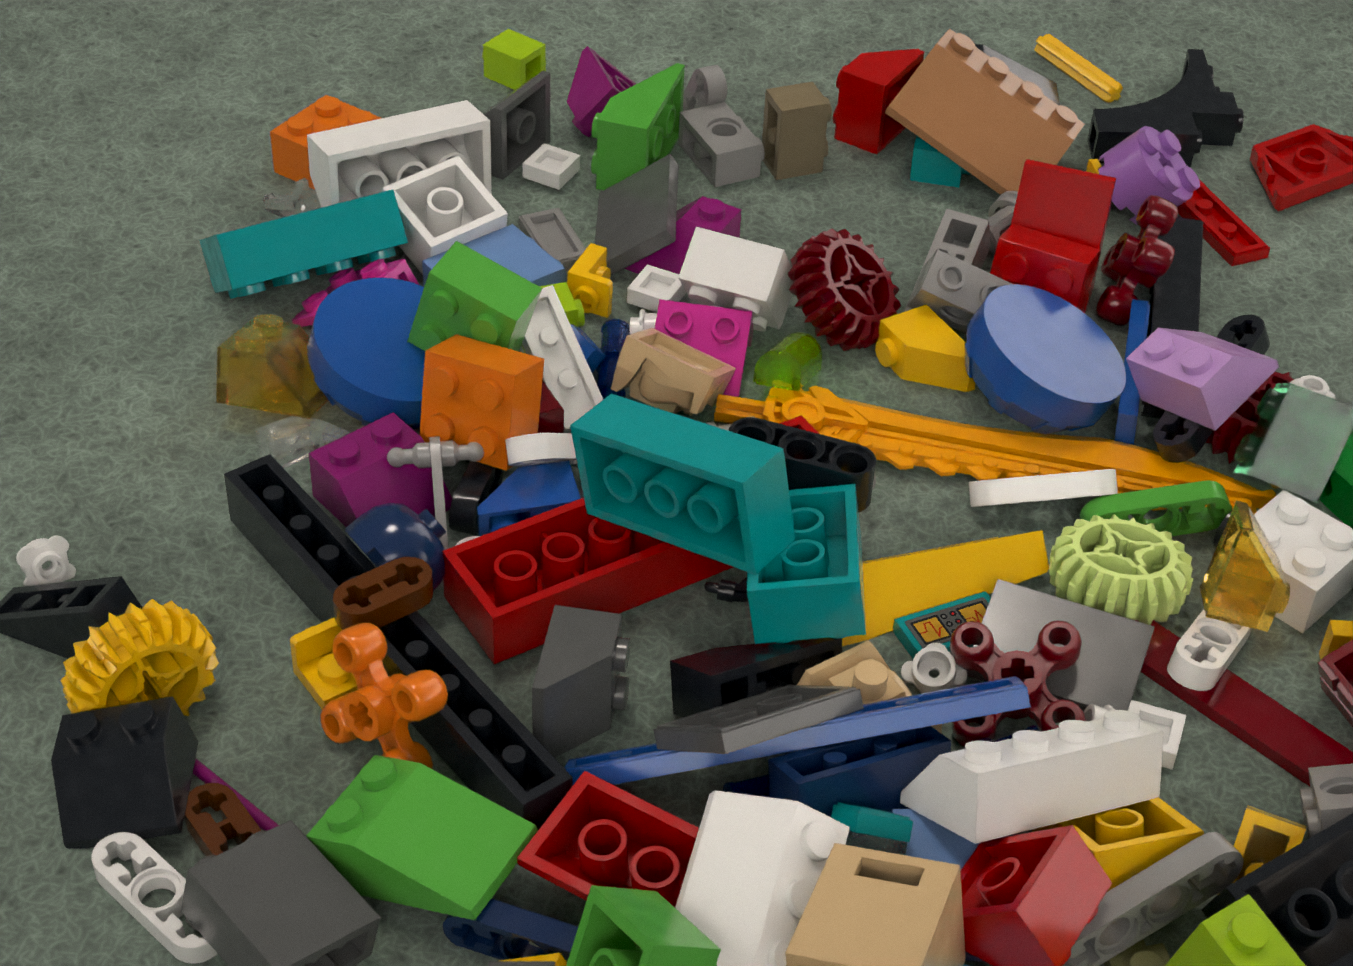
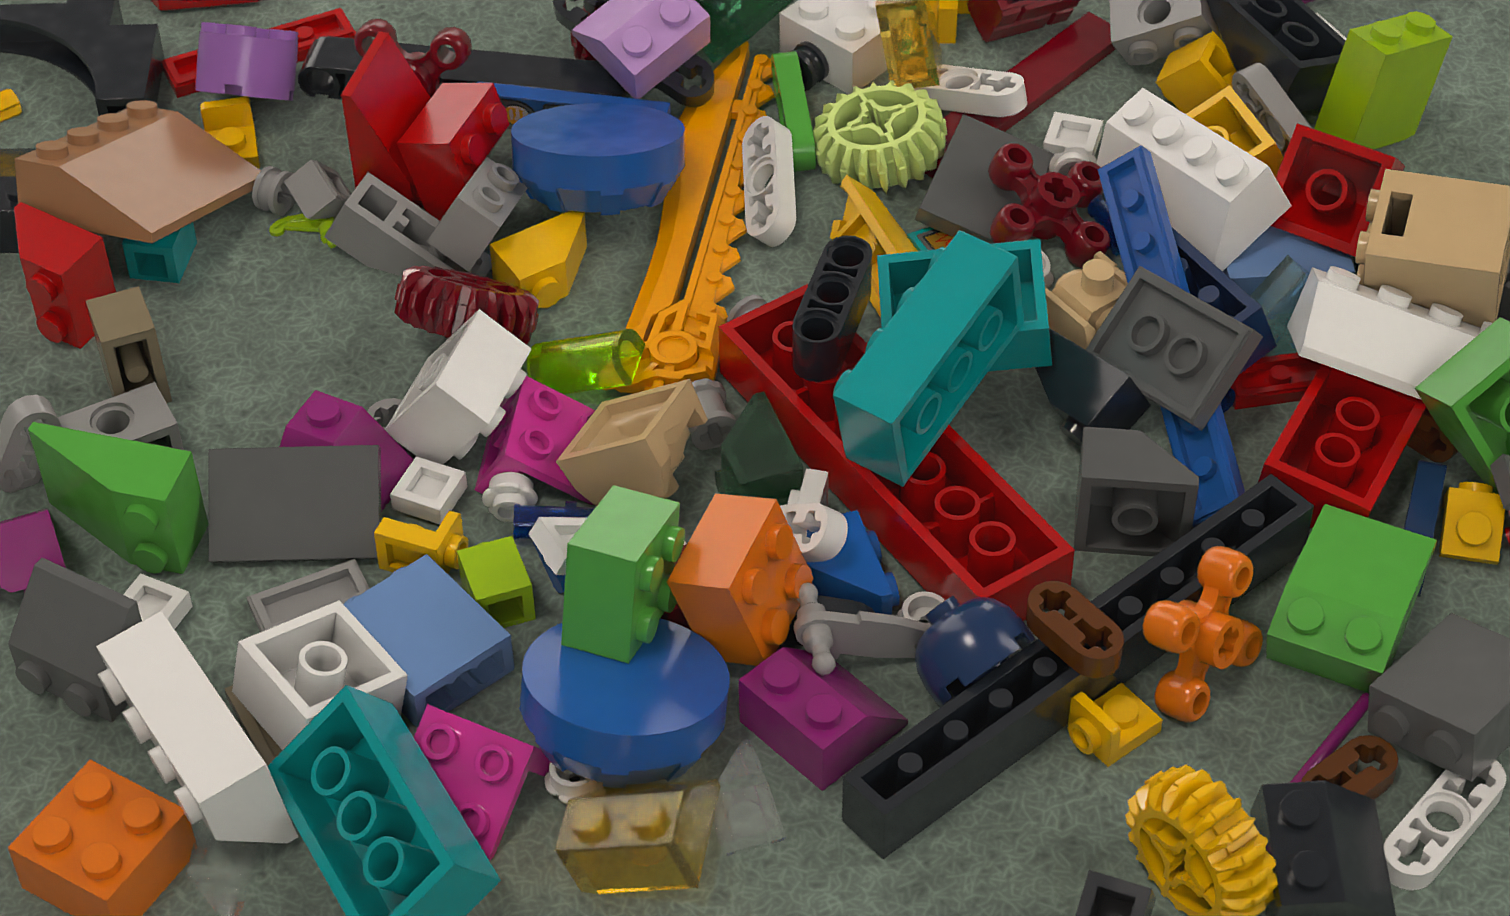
camera: 90 degrees left, 5 degrees up
teal tile [831,802,913,842] -> none

